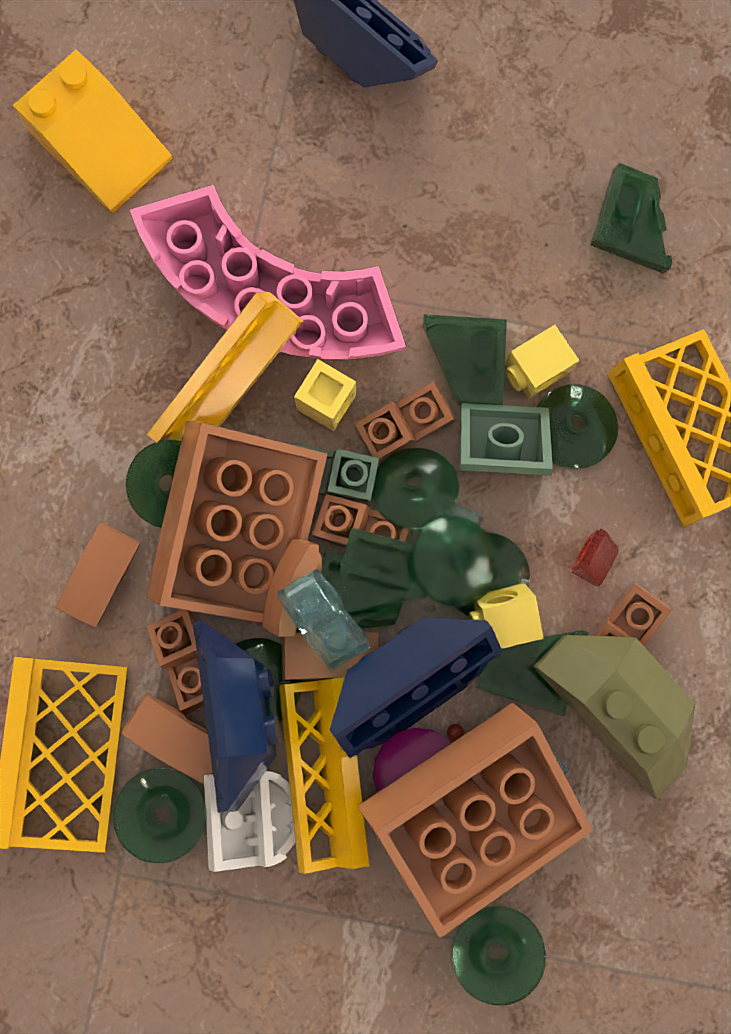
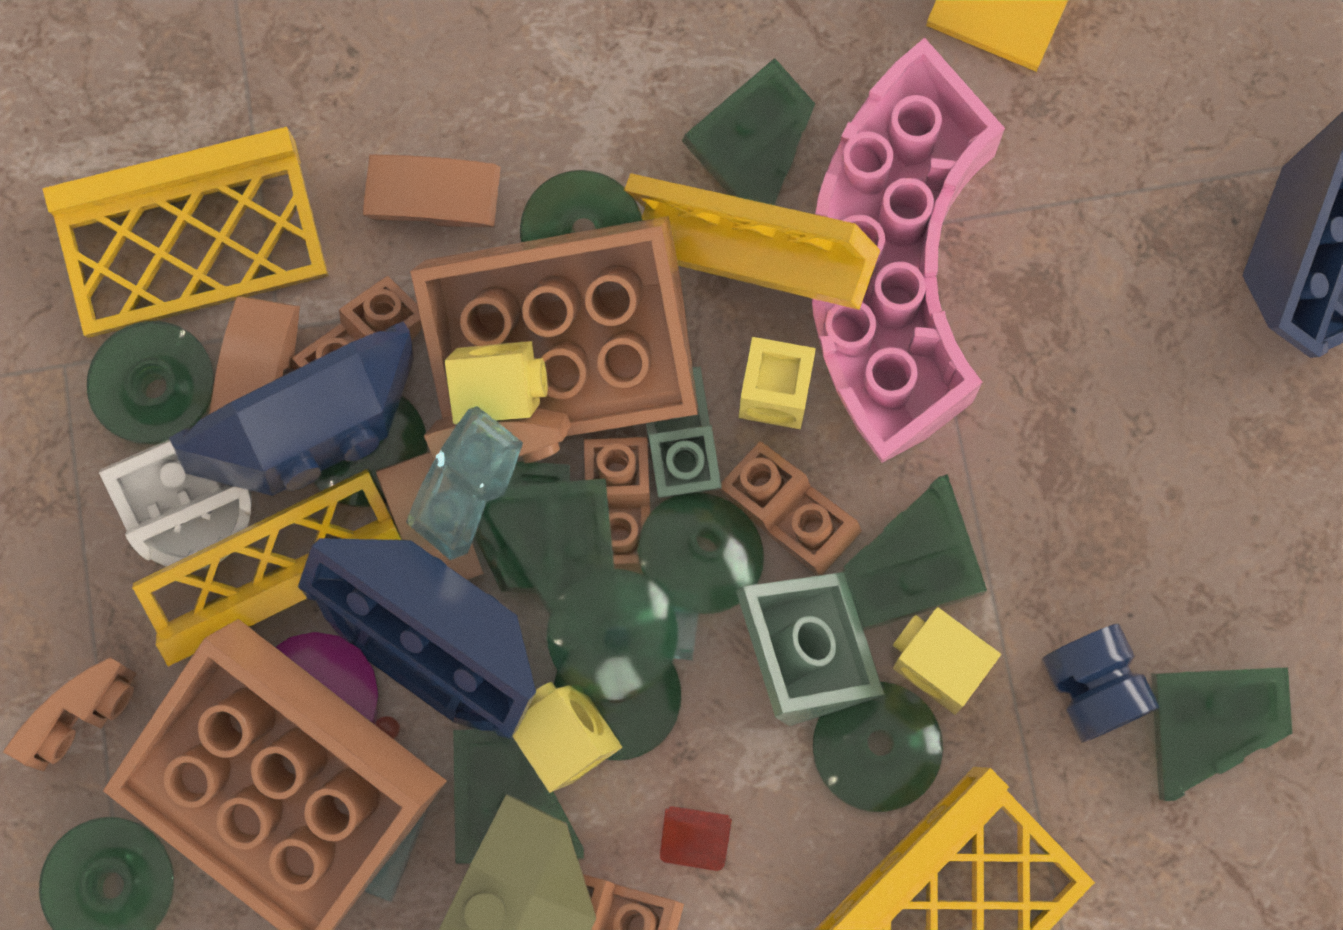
camera: 75 degrees right, 5 degrees down
none -> nougat slope [3,657,137,772]
none -> light yellow brick [445,341,548,424]
none -> clear green wing [682,58,815,205]
none -> dark blue wheel [1041,623,1160,743]

